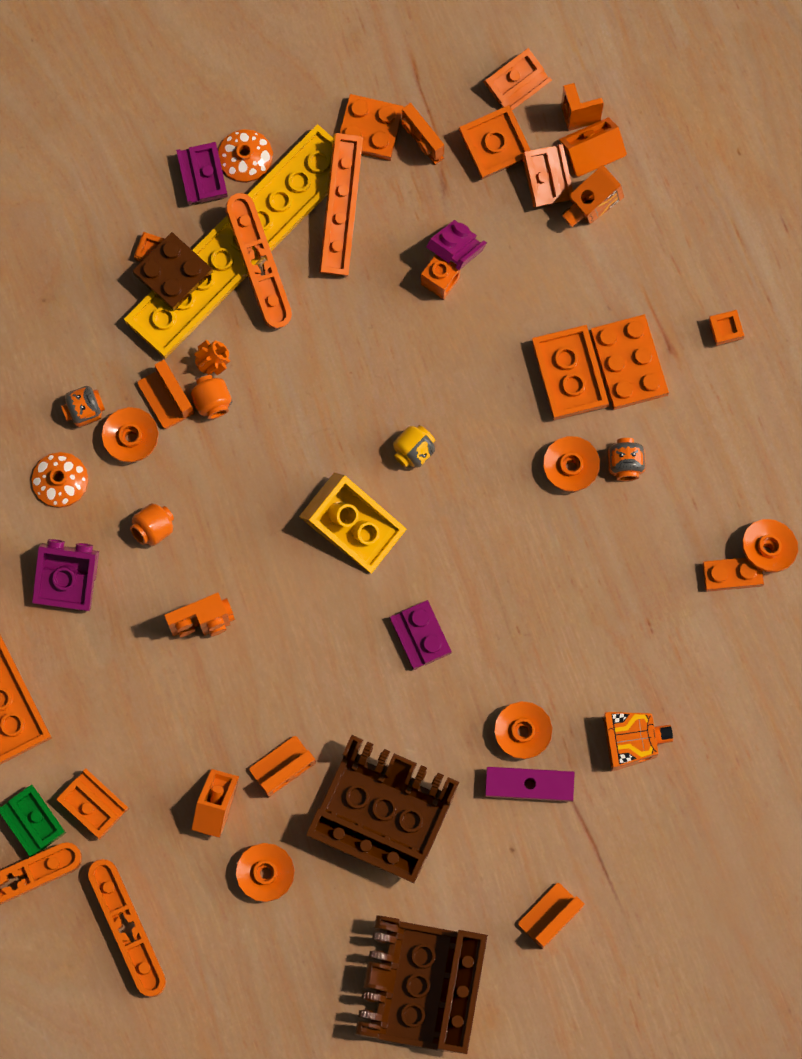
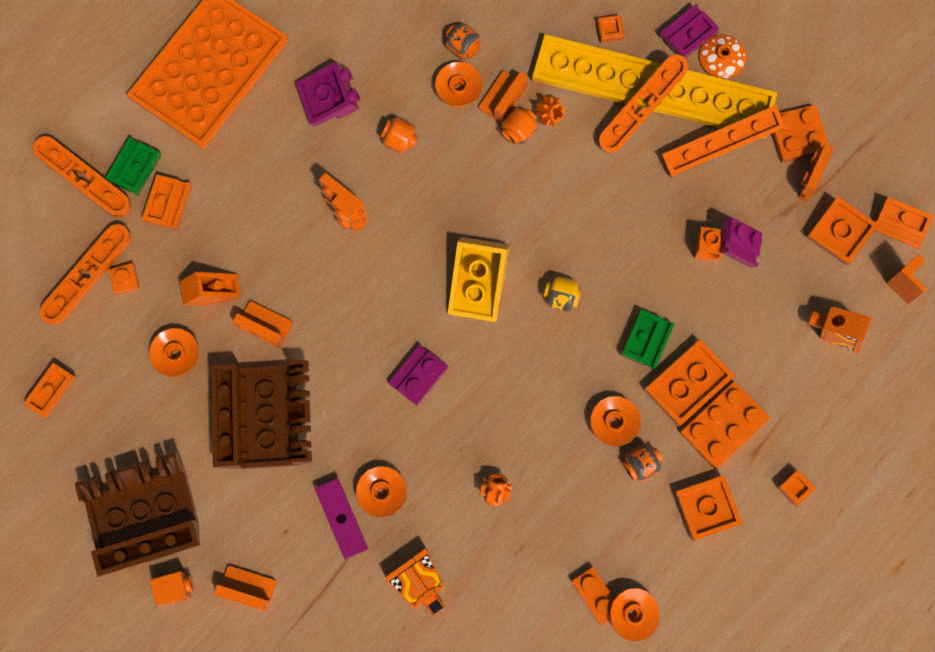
camera: 65 degrees right, 0 degrees up
orange dish [31,452,89,508] -> none
reddish brown plate [133,232,213,311] -> none
orange plate [522,144,573,208] -> none
orange panel [559,117,627,177] -> none
none -> orange plate [23,363,76,419]
none -> orange plate [109,263,140,295]
none -> orange brick [150,571,194,606]
none -> orange gear [479,474,512,506]
none -> green plate [621,309,675,370]
none -> orange plate [675,475,743,541]

